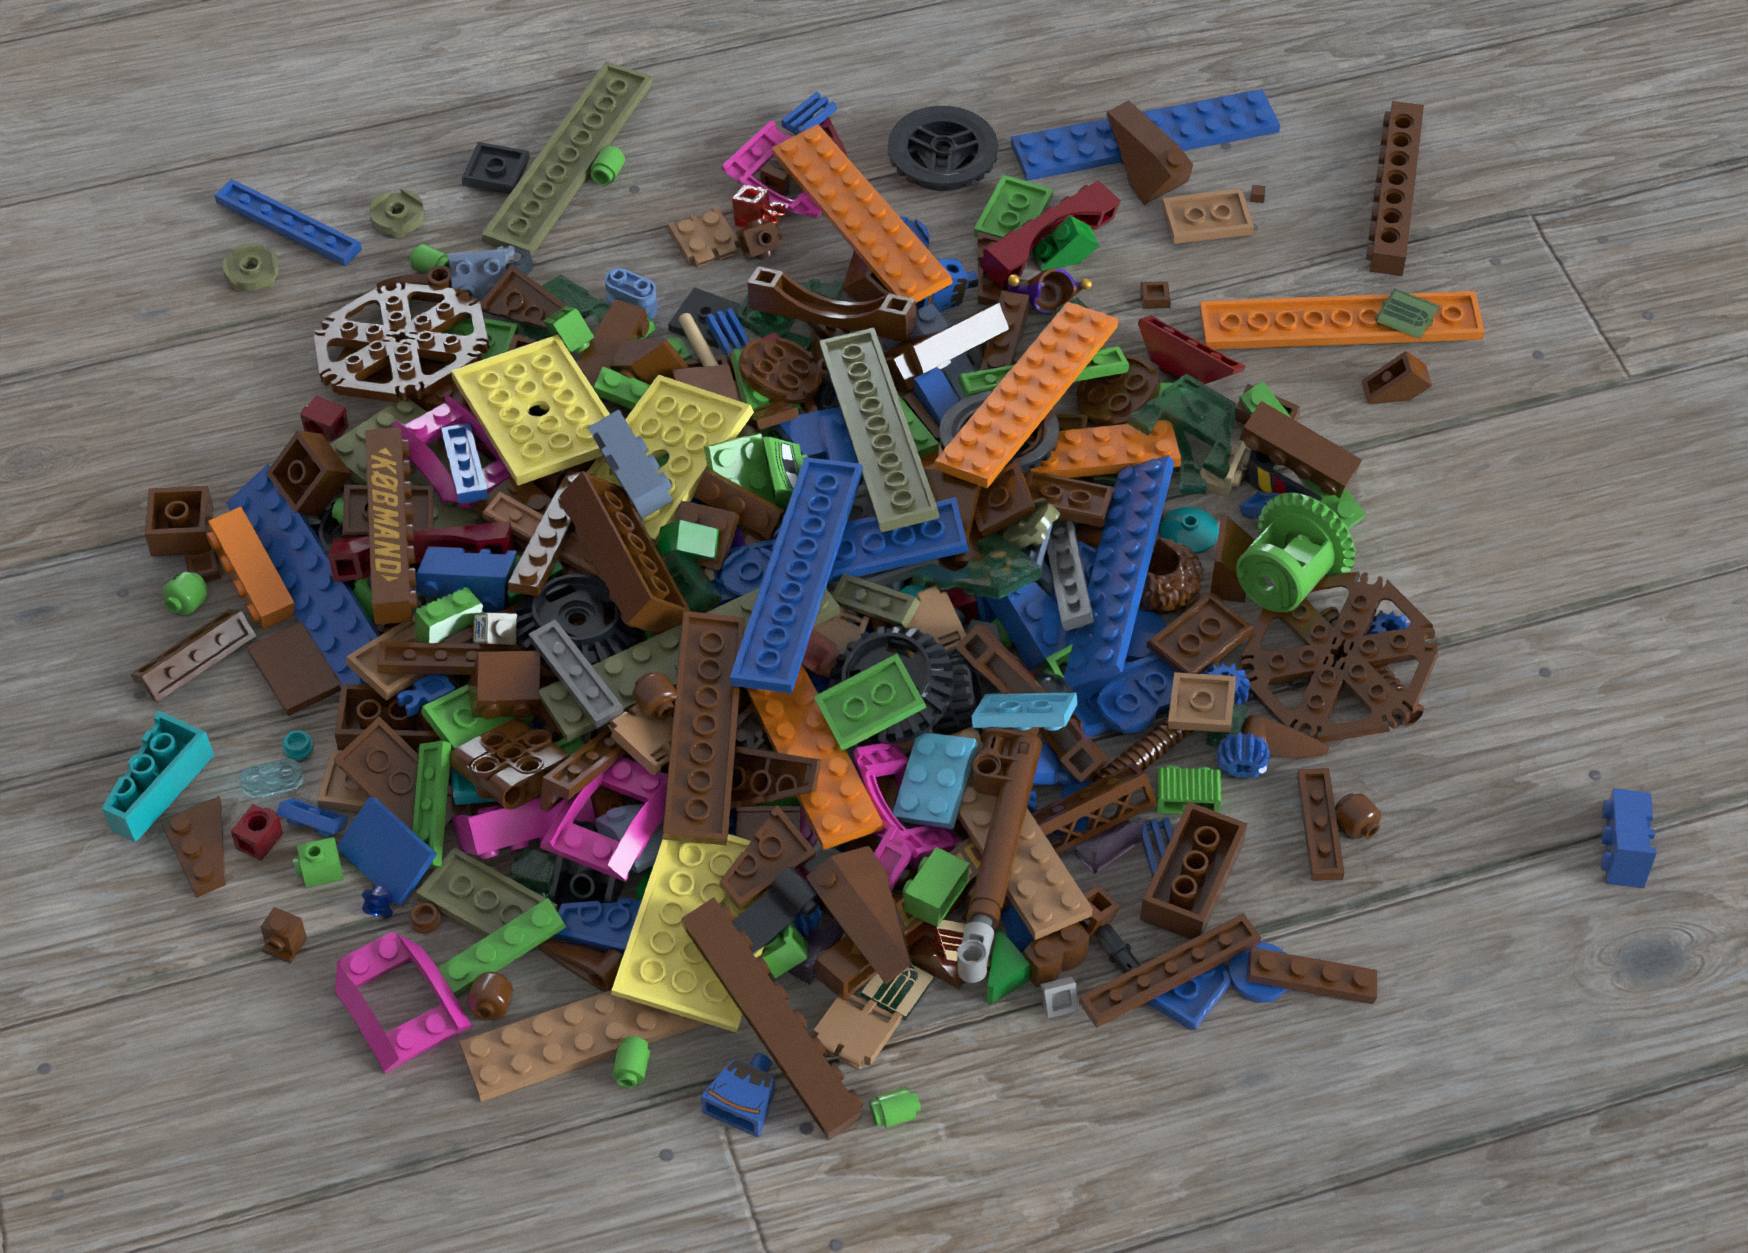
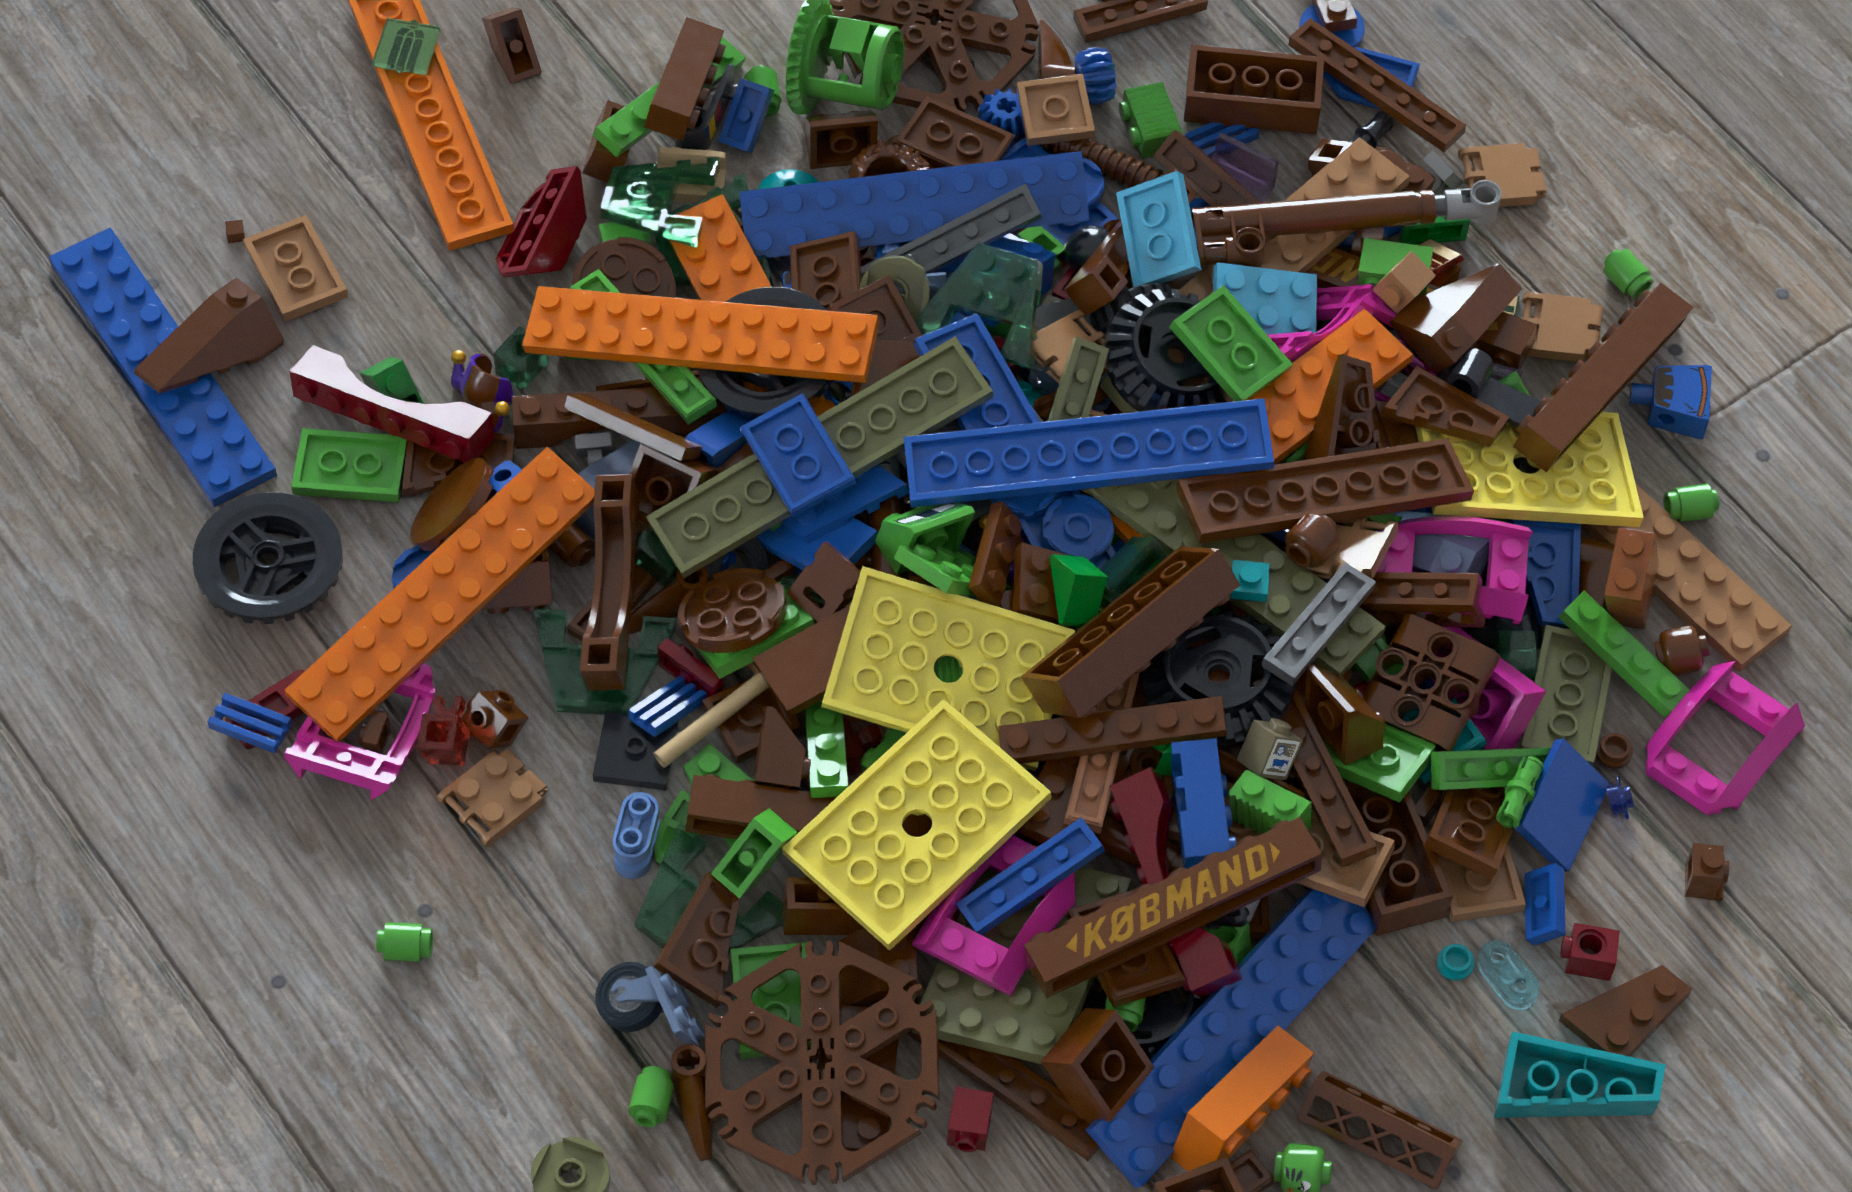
camera: 110 degrees left, 5 degrees up
reddish brown tile [247,622,341,716] -> none
bright green brick [293,837,344,888] -> none
blue plate [397,674,456,716] -> none
black plate [462,142,530,194] -> none
olive plate [481,61,653,257] -> none
sand blue wedge [588,409,673,519] -> none
reddish brown tile [1140,281,1171,309] -> none
reddish brown brick [1366,101,1424,276] -> none
none -> reddish brown tile [410,458,494,551]
none -> blue tile [740,393,856,518]
none -> teal plate [1230,560,1270,602]
none -> medium nougat brick [1373,251,1436,314]
none -> medium nougat plate [1458,143,1547,207]
none -> bright green pin [1496,756,1544,828]
none -> dark orange brick [1604,527,1659,630]

